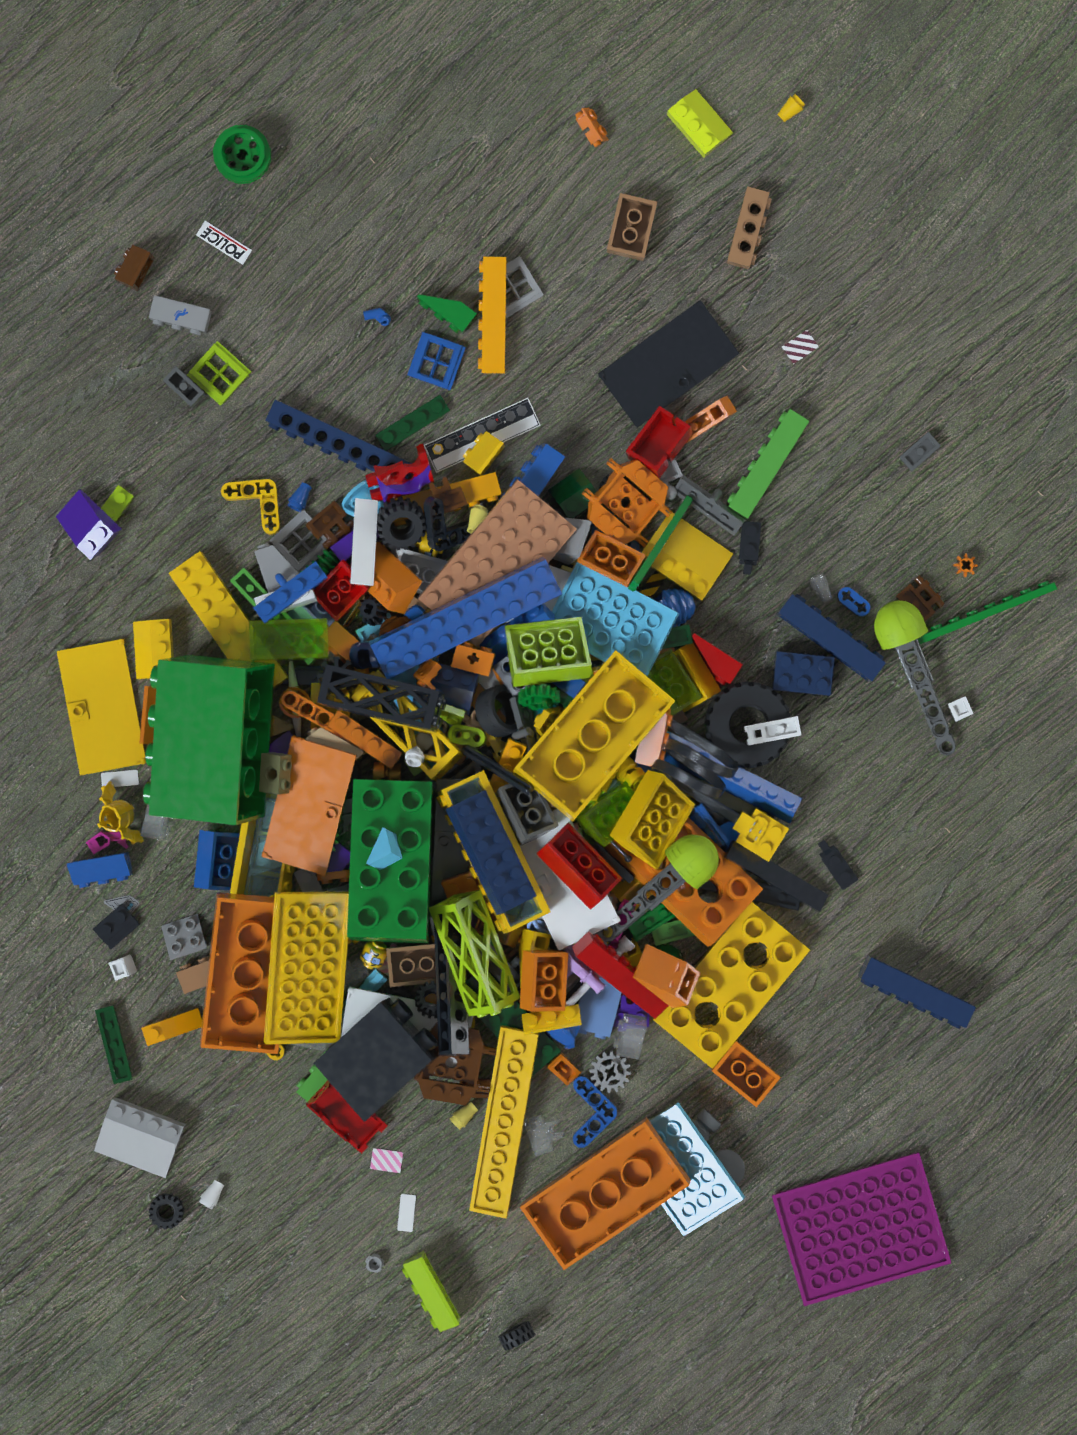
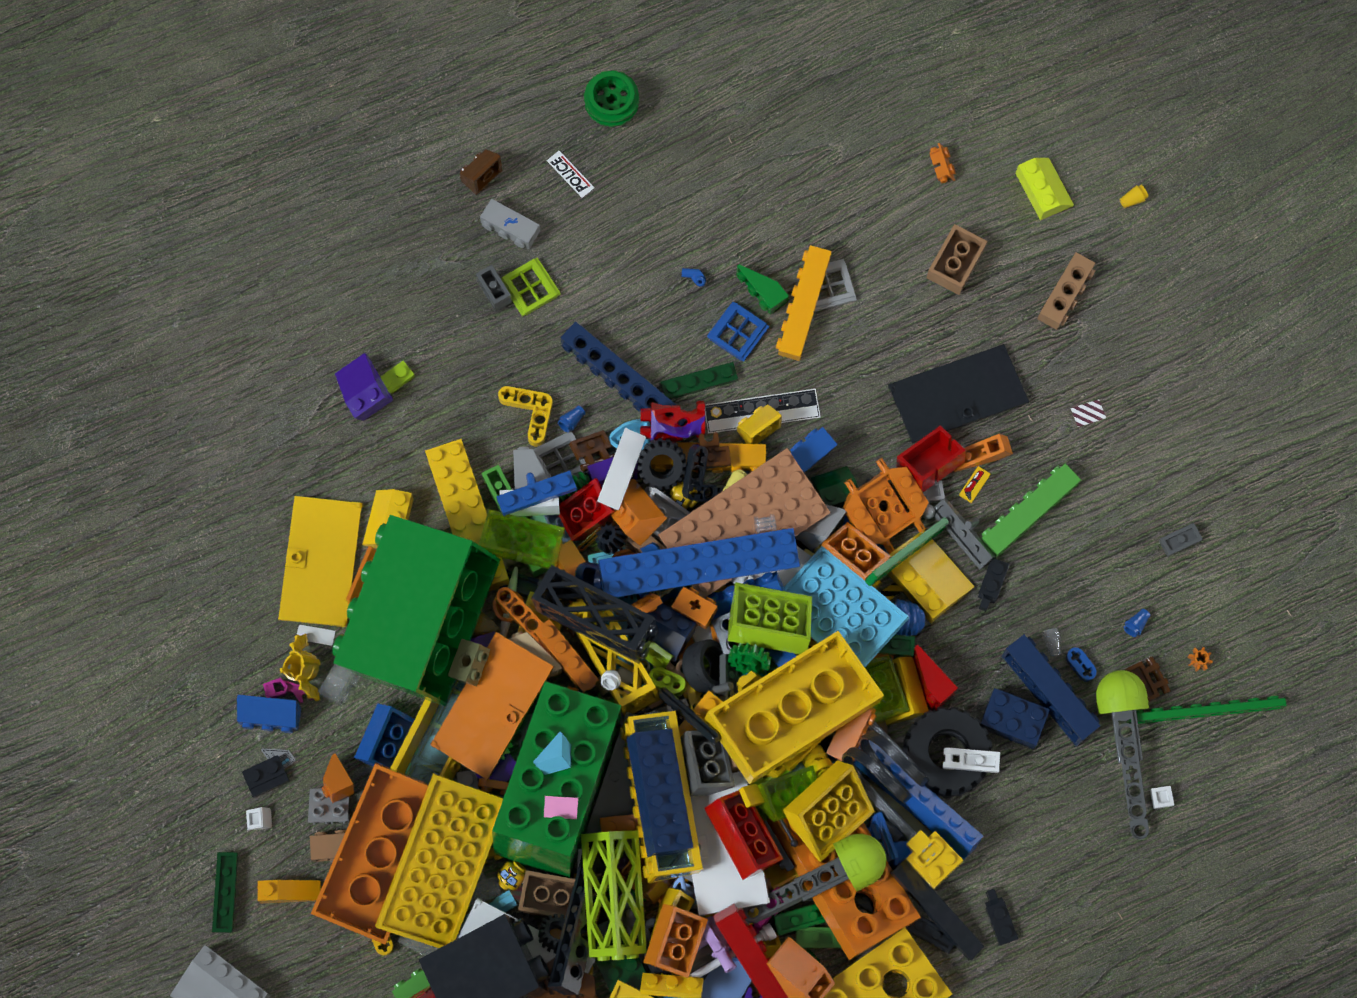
camera: 15 degrees right, 15 degrees down
none -> orange slope [322,753,354,803]
none -> bright pink sticker [544,796,578,819]
none -> yellow tile [739,784,765,808]
none -> clear bush [754,514,776,534]
none -> yellow sticker [959,466,990,503]
none -> blue cone [1124,609,1151,637]

